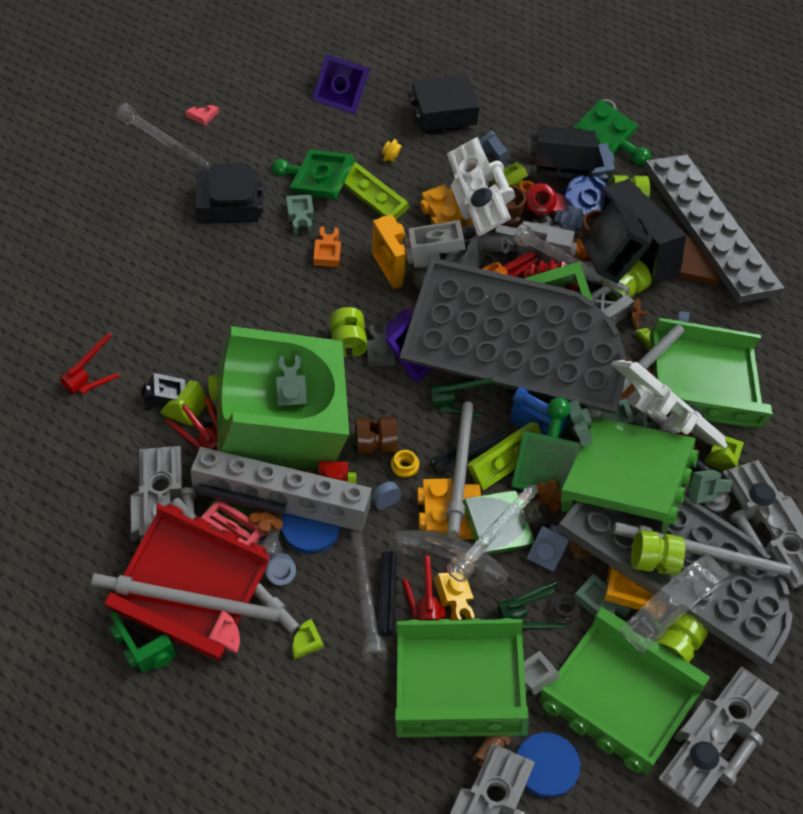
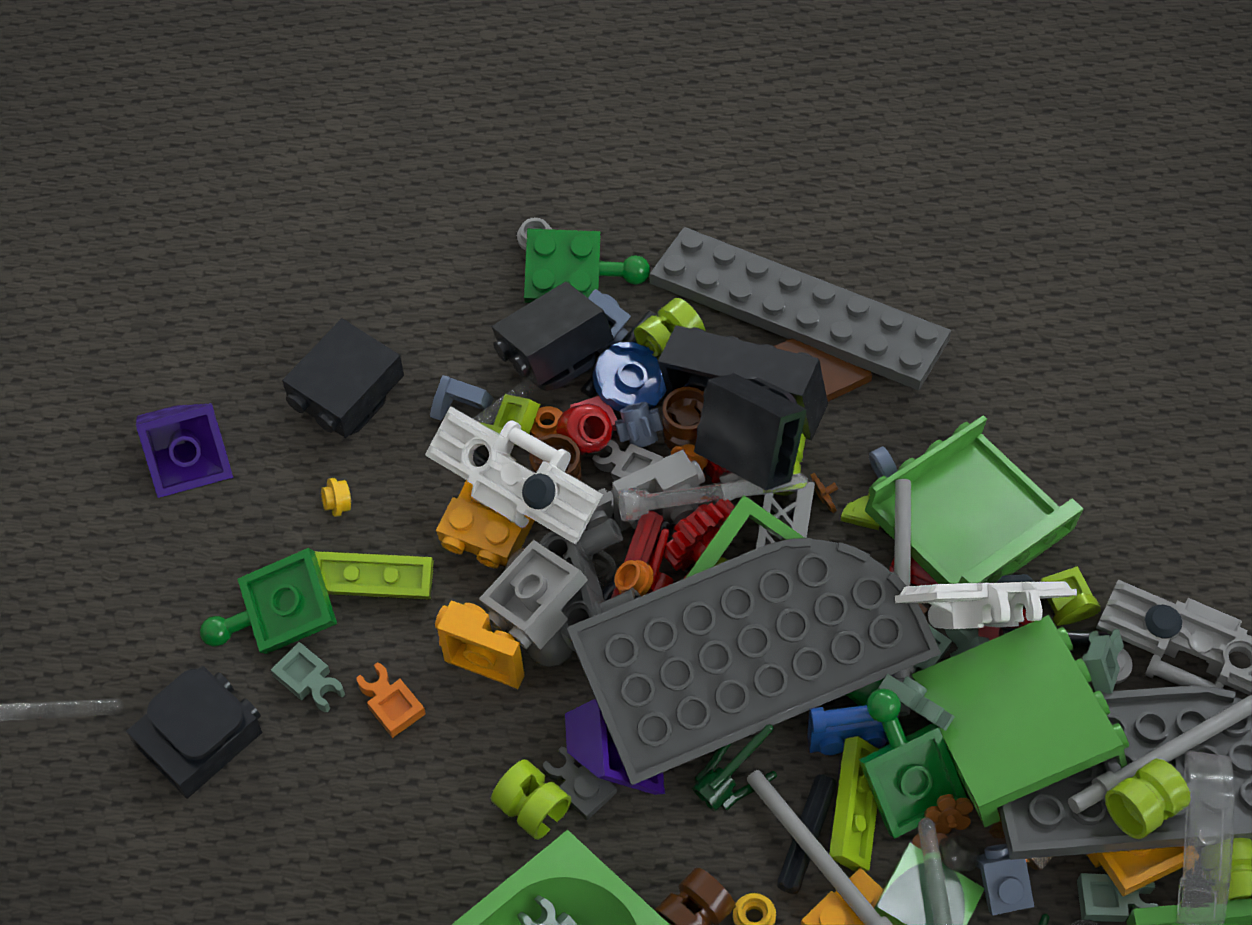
camera: 35 degrees left, 5 degrees up
coral tile [185,105,219,126] -> none

